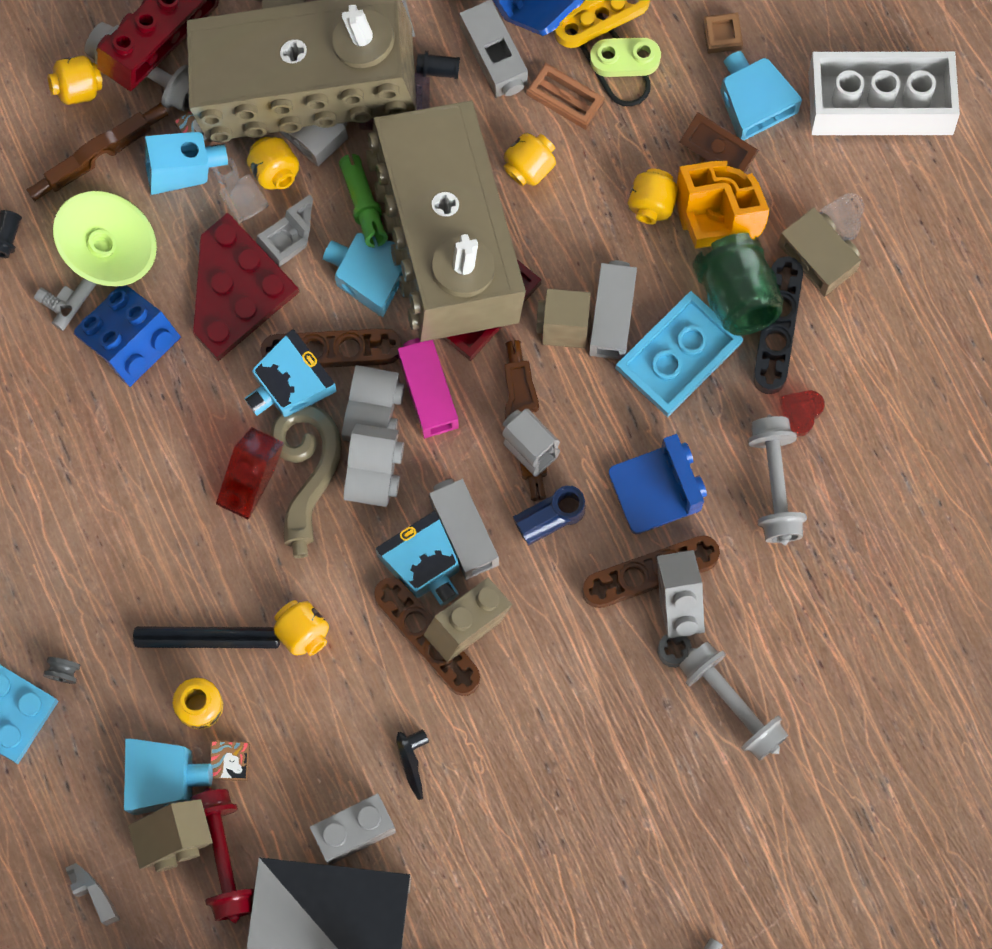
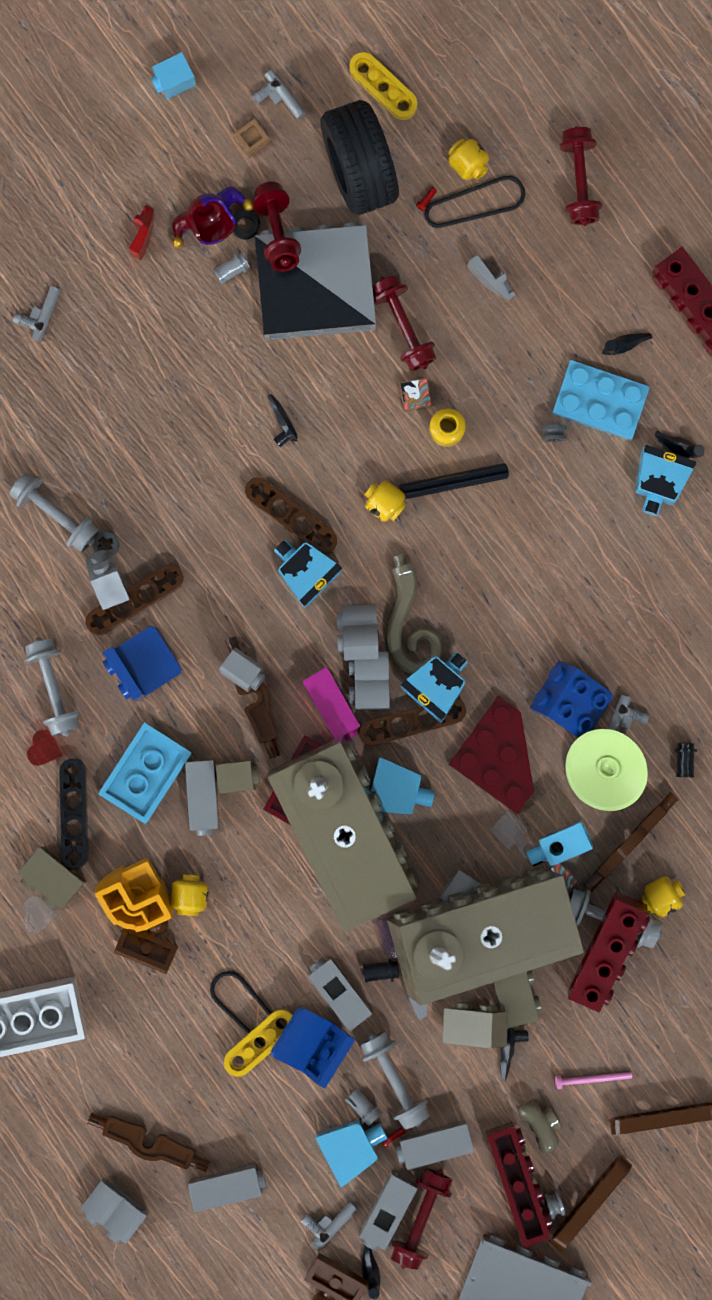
camera: 165 degrees right, 10 degrees up
medium azure torso [124,738,213,815] -> none
dark tan brick [128,799,213,872] -> none
clear red slope [216,427,284,520] -> none
yellow head [247,137,300,190] -> none
light grey slope [256,195,313,267] -> none
light grey brick [310,793,396,865] -> none
bright green pin [339,154,388,248] -> none
dark tan brick [423,577,512,663] -> none
light grey brick [429,479,499,580] -> none
yellow head [503,133,556,187] -> none
dark blue piece [513,486,586,546] -> none
nougat tile [526,62,605,130] -> none
yellowish green plate [590,38,661,77] -> none
clear green piece [692,233,783,336] -> none
medium nougat tile [703,12,743,54] -> none
medium azure torso [720,51,802,140] -> none

